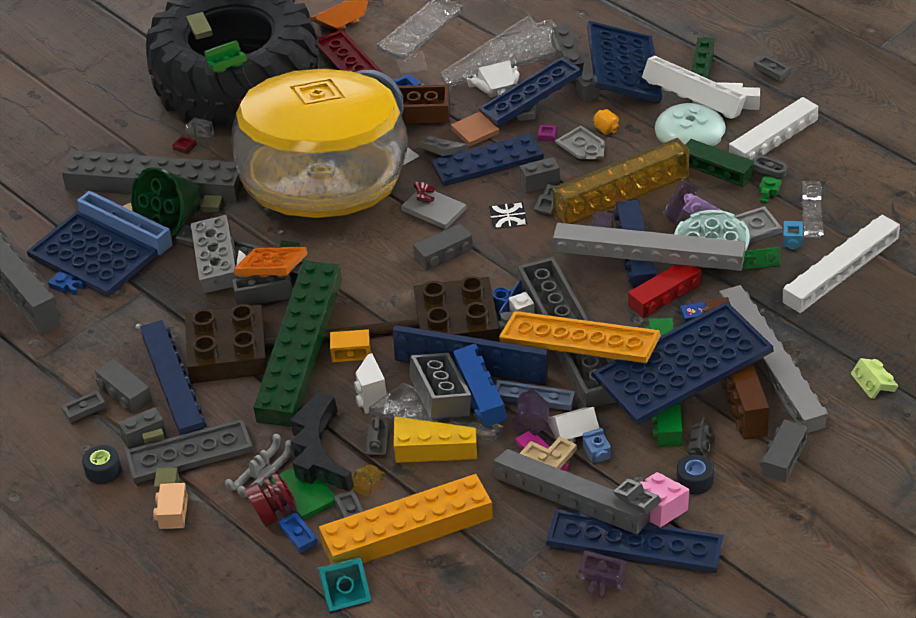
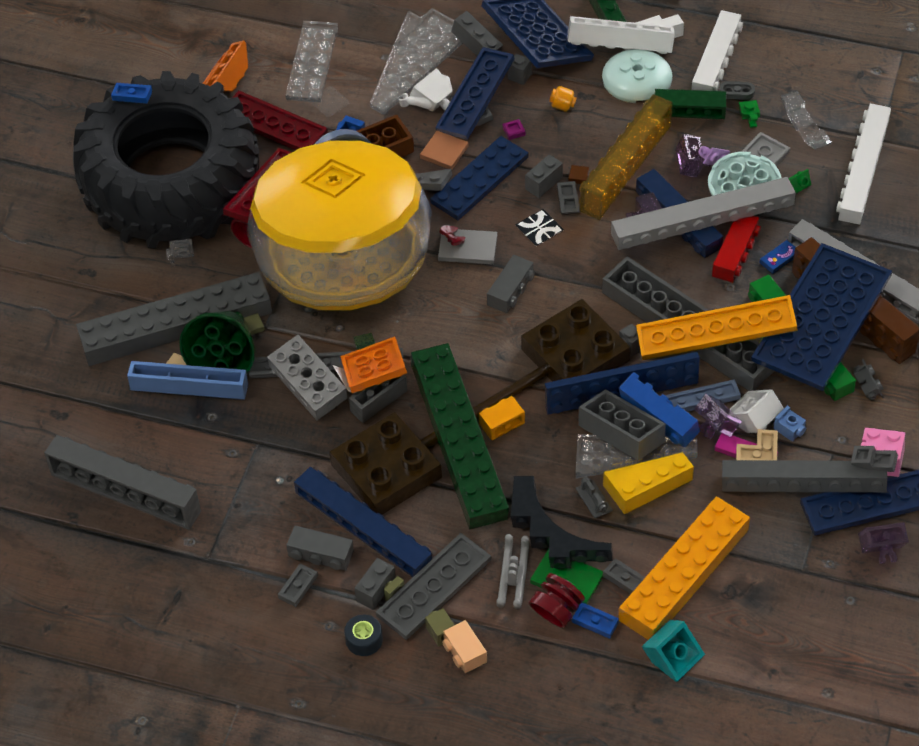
camera: 30 degrees left, 10 degrees up
dark blue plate [27,211,158,297] -> none
blue plate [48,271,84,295] -> none
dark red tile [172,135,197,154] -> none
olive tile [186,12,213,39] -> none
green bracket [204,41,247,73] -> none
clear yellow bracket [352,465,385,496] -> none
white slope [354,353,388,414] -> none
blue piece [492,280,522,321] -> none
white brick [509,292,535,314] -> none
light grey tile [555,126,605,160] -> none
black wheel [676,455,714,494] -> none
dark azure brick [783,221,803,250] -> none

